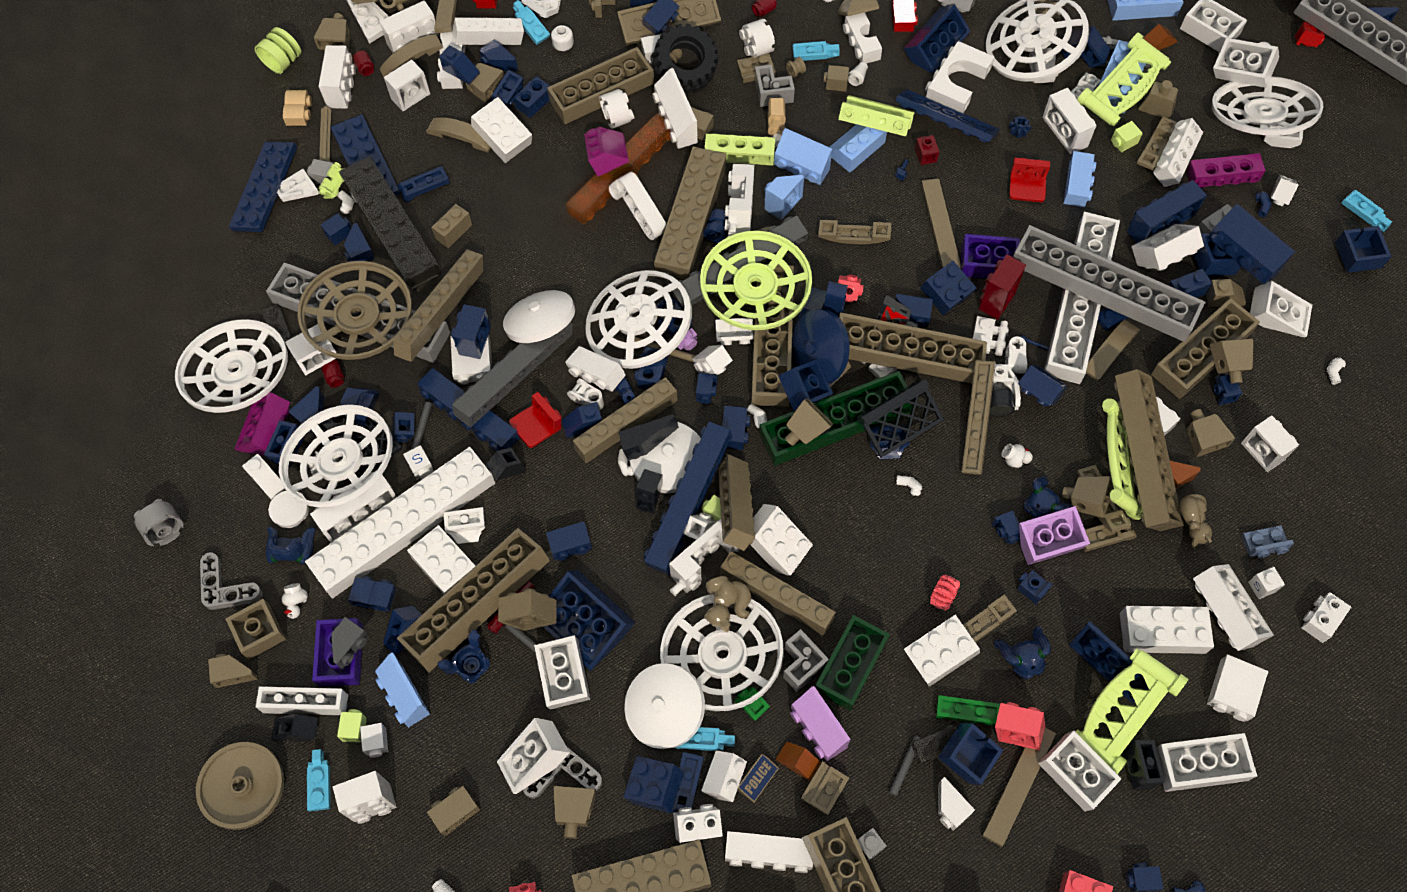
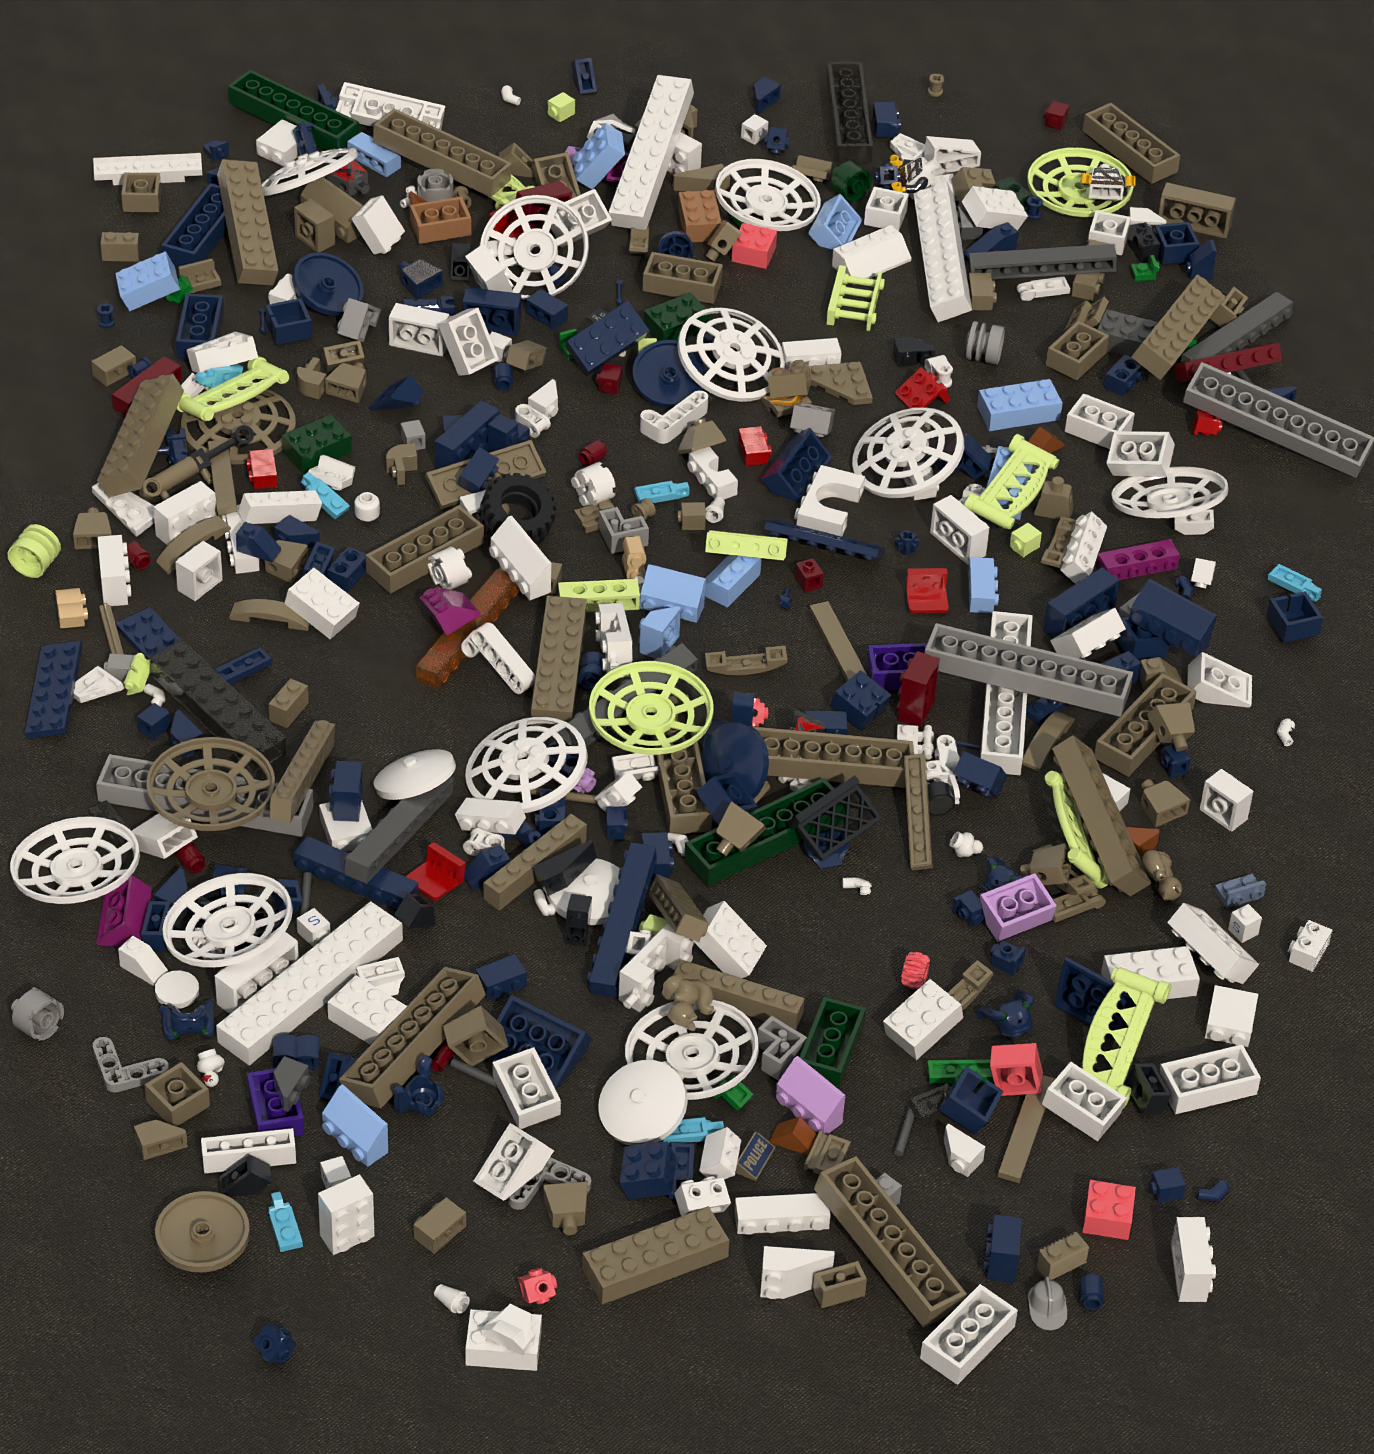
camera: 15 degrees left, 20 degrees down
yellowish green brick [337,709,367,743] -> none

